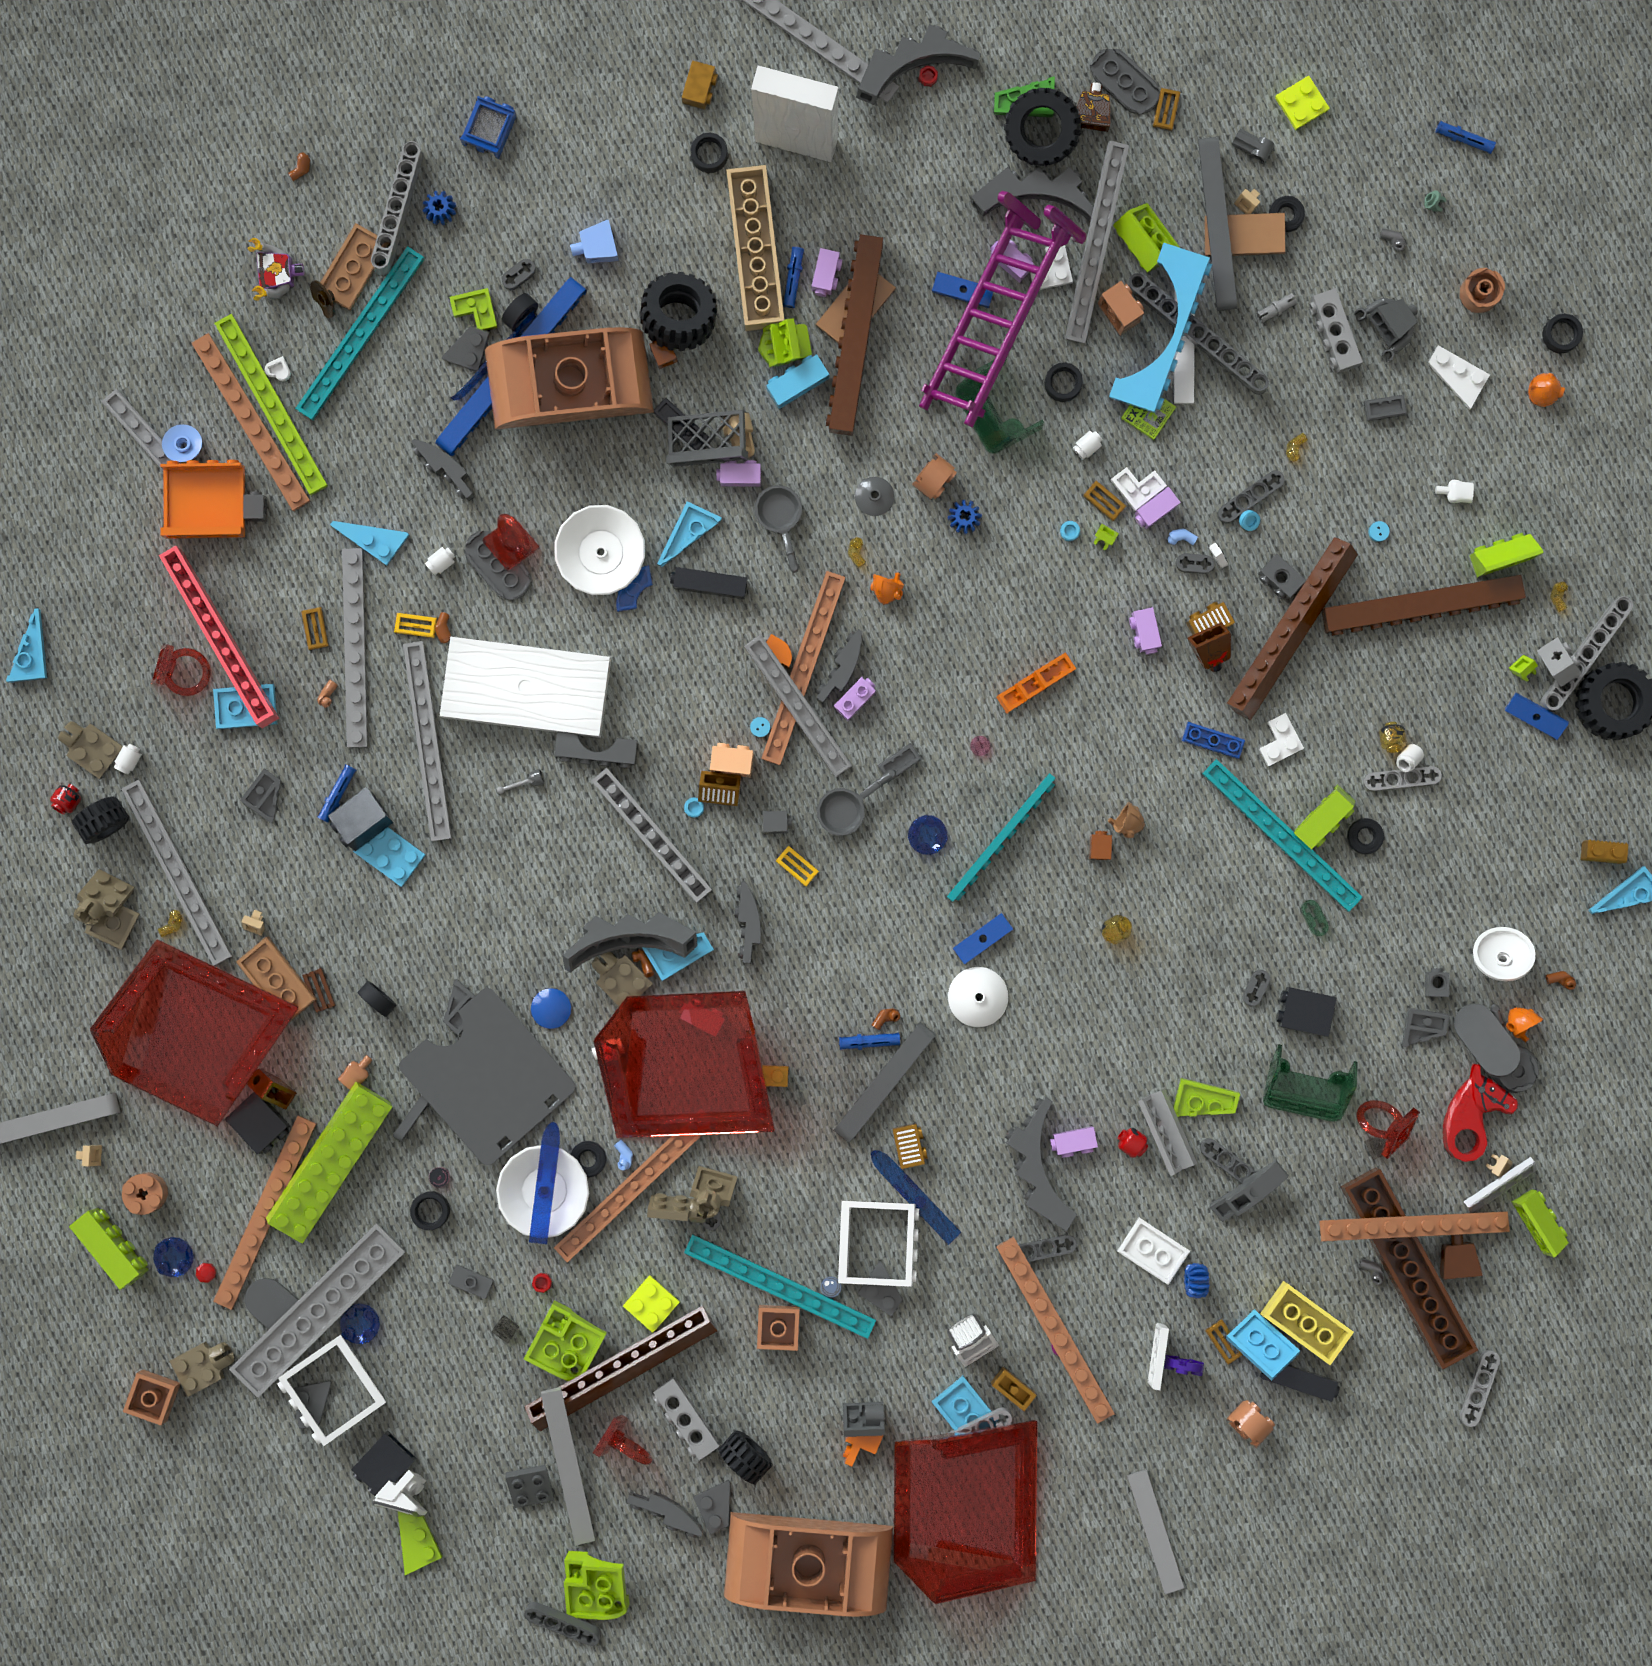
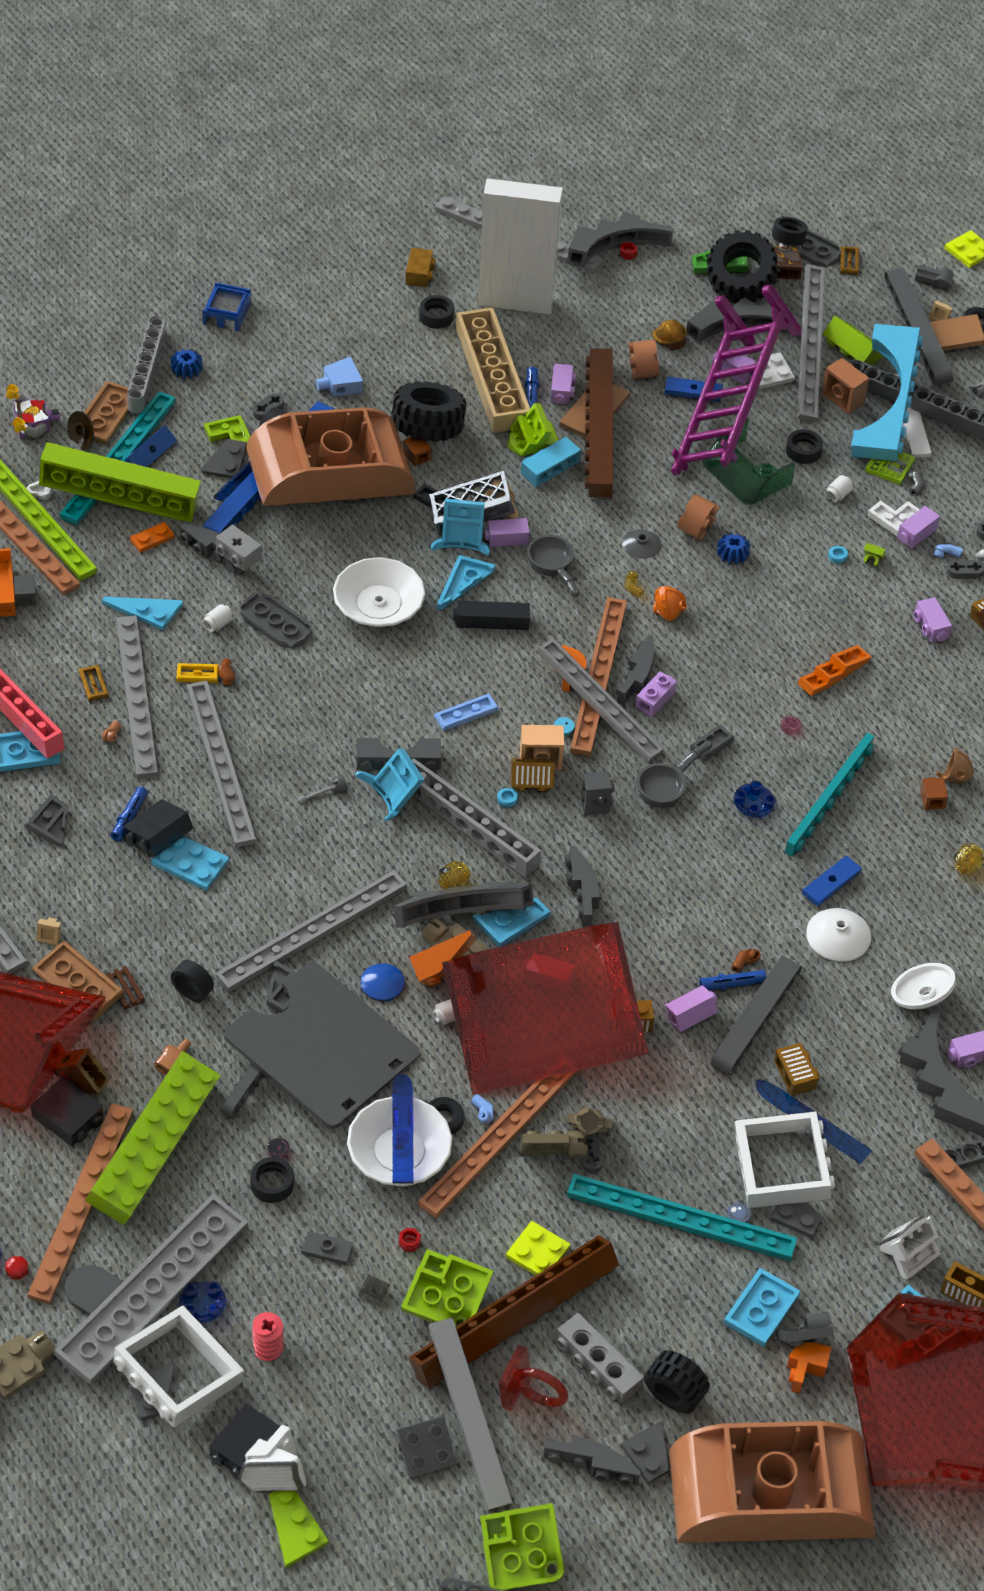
camera: 10 degrees left, 35 degrees down
dark orange arm [288,152,310,181] -> none
white tile [440,637,611,738] -> none
clear red tile [482,514,539,571] -> none
blue tile [616,565,653,612] -> none
dark orange arm [632,949,654,978] -> none
nougat brick [757,1305,800,1351] -> none
yellow tile [776,846,819,886] -> none
pearl gold tile [1083,481,1126,521] -> none
none -> lime brick [39,442,201,522]
none -> blue tile [125,425,177,467]
none -> orange plate [130,522,175,553]
none -> light grey brick [216,524,262,571]
none -> light grey plate [216,870,407,993]
none -> coral piece [253,1312,283,1361]
none -> medium azure piece [355,748,425,821]
none -> orange slope [409,930,477,987]
none -> medium azure piece [431,499,490,556]
none -> light blue tile [434,694,499,731]
none -> clear yellow head [438,860,471,890]
none -> nougat brick [628,339,659,380]
none -> pearl gold piece [652,319,687,350]
none -> lavender brick [665,985,718,1032]
none -> medium azure plate [723,1268,801,1347]
none -> black tyre [772,217,808,246]
none -> white dish [891,963,956,1010]
none -> flat silver arm [908,470,925,496]

